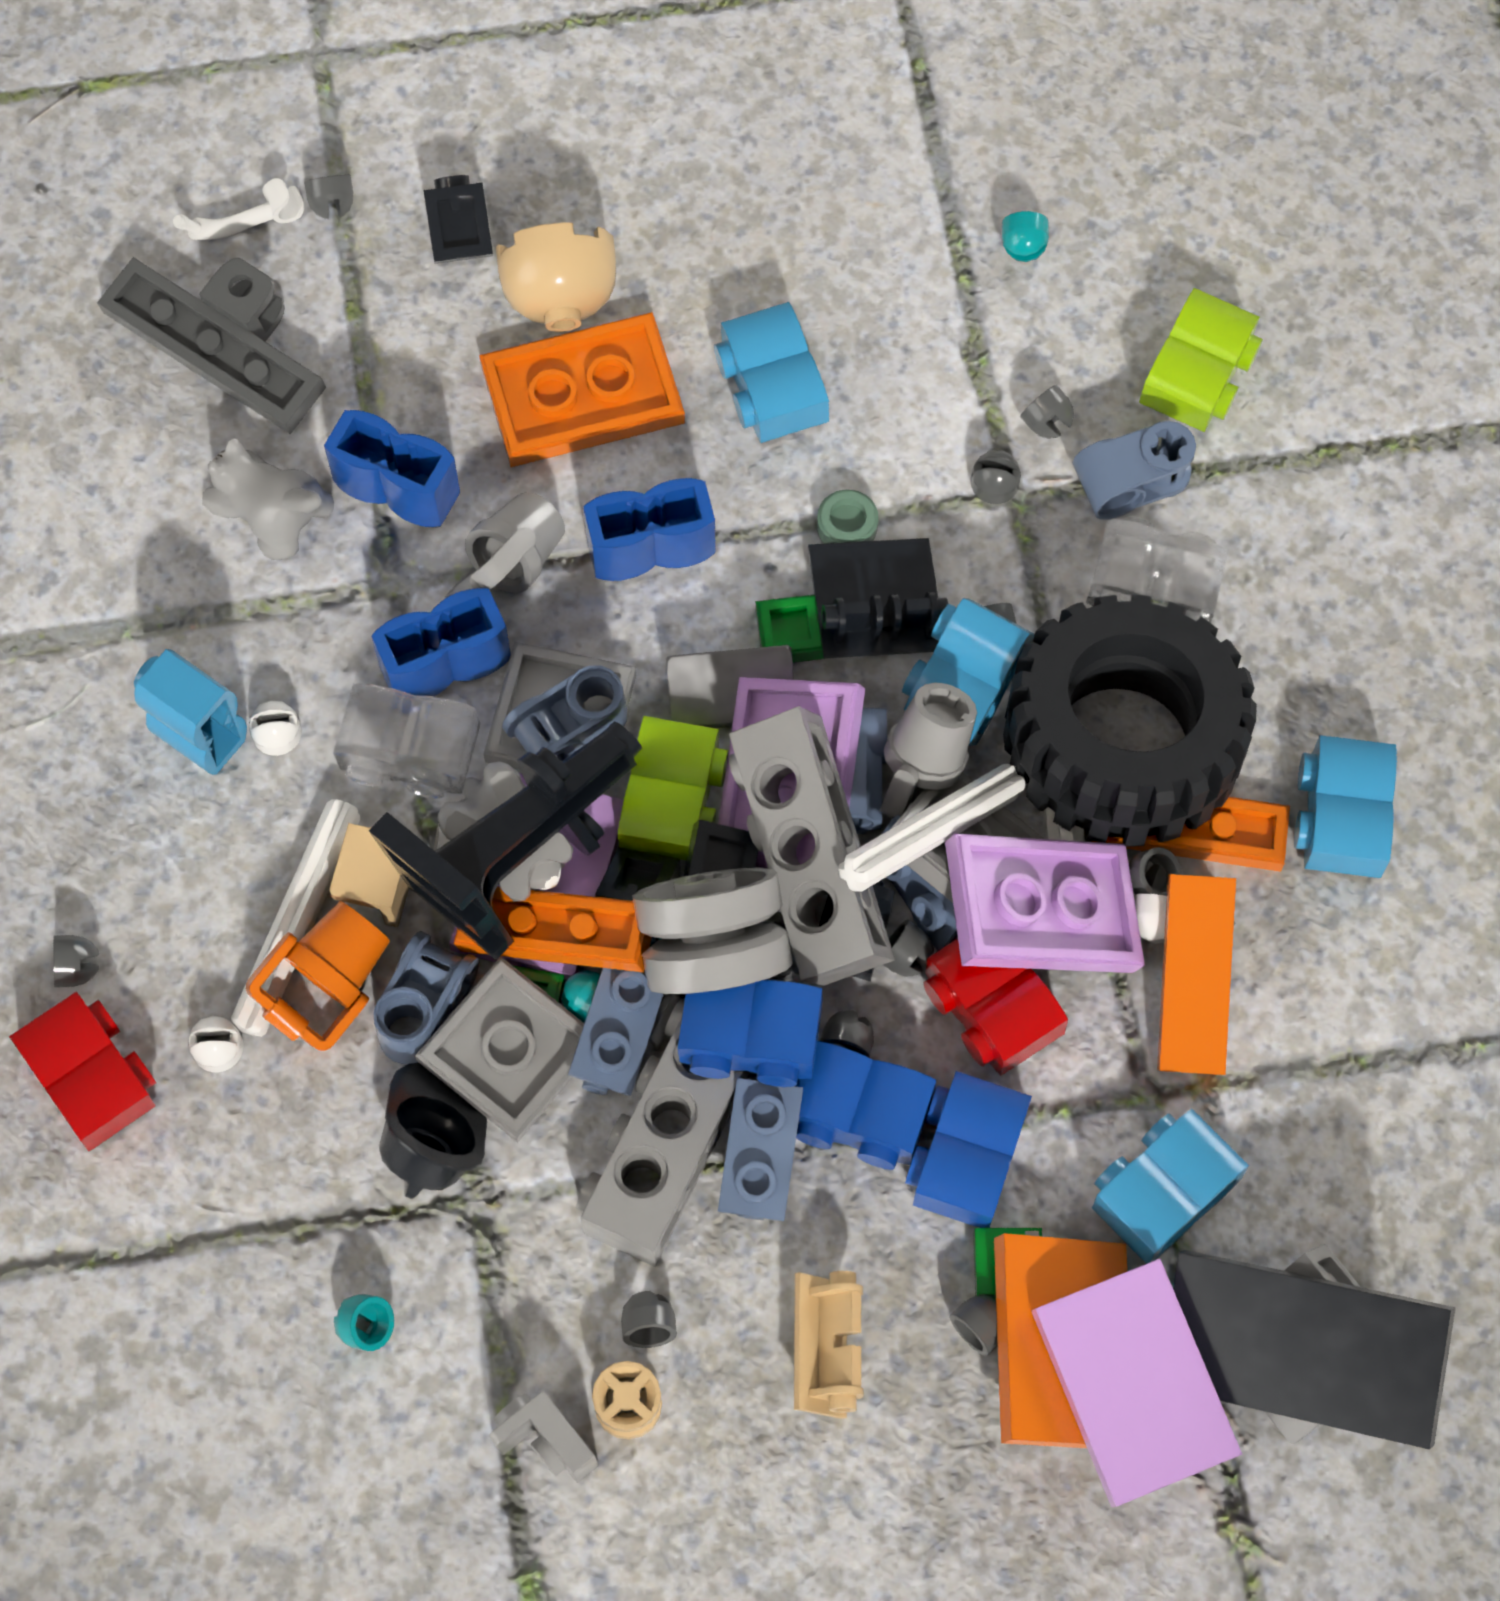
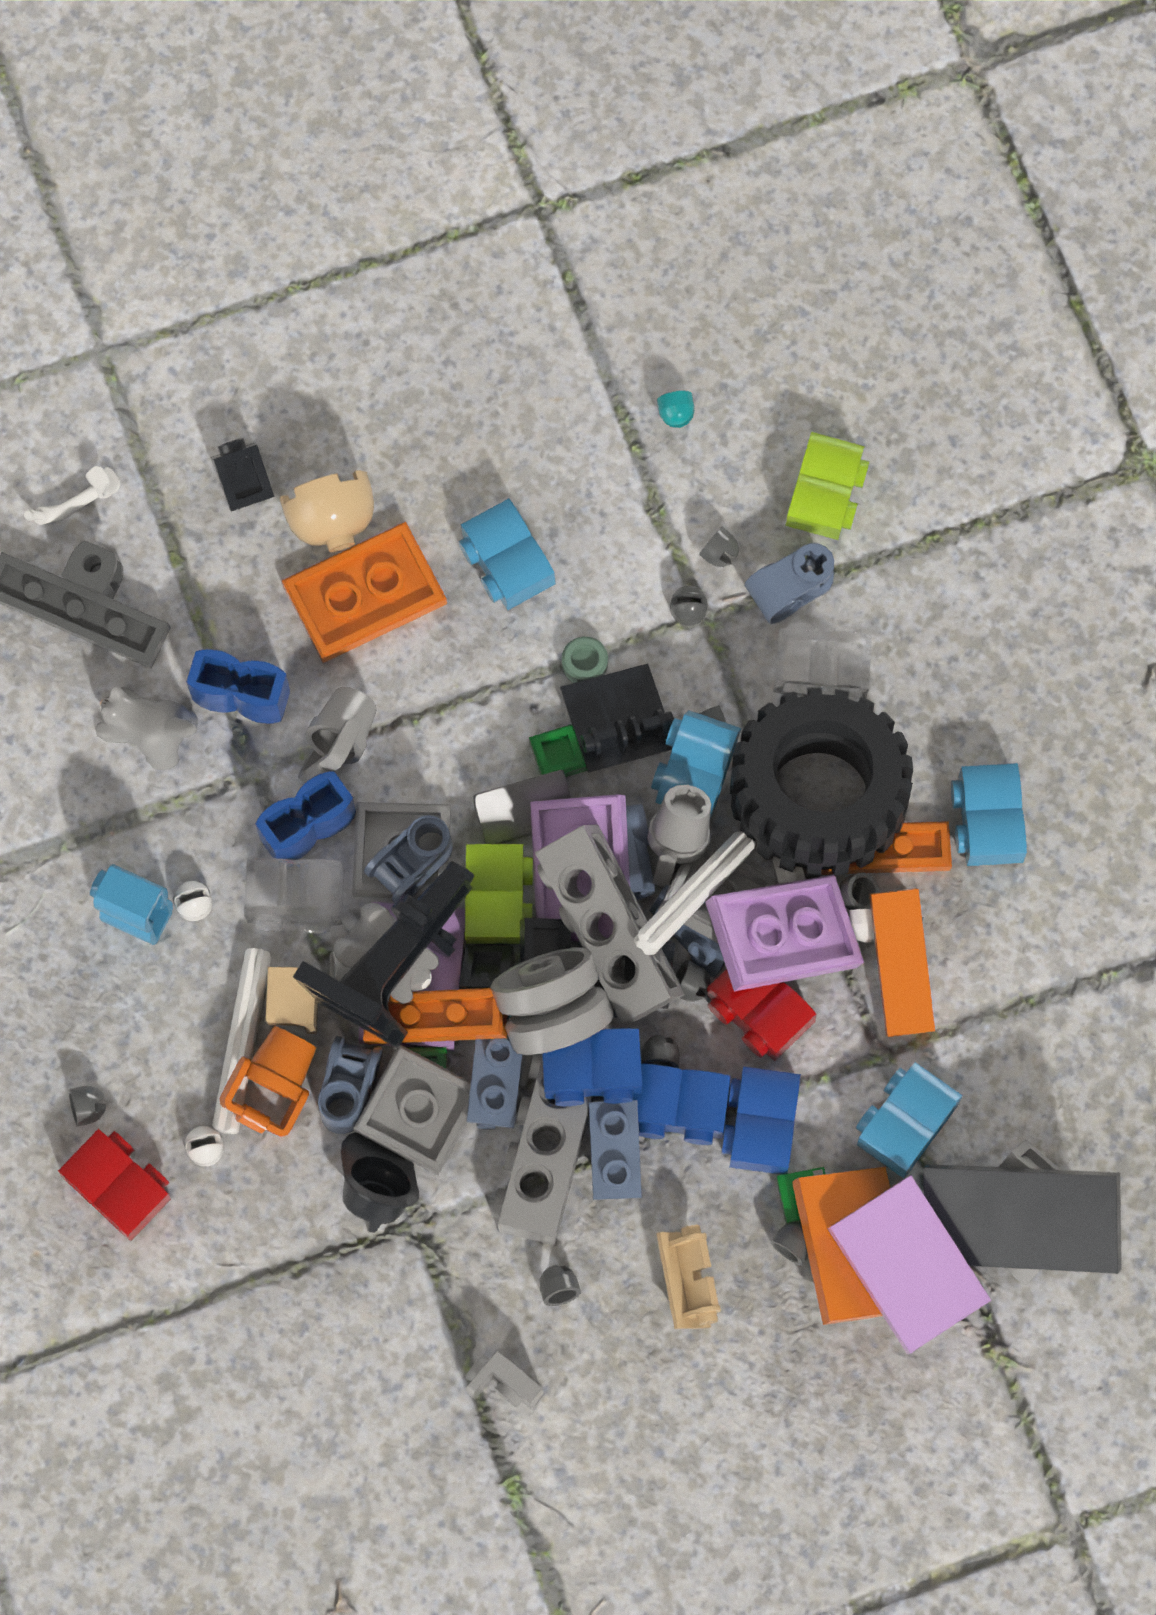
camera: 10 degrees left, 5 degrees up
dark grey hinge [304,174,354,219] -> none
teal hinge [333,1294,395,1351] -> none
teal hinge [562,970,600,1023] -> none
blue brick [583,478,716,581] -> none
tan wheel [592,1361,662,1440] -> none

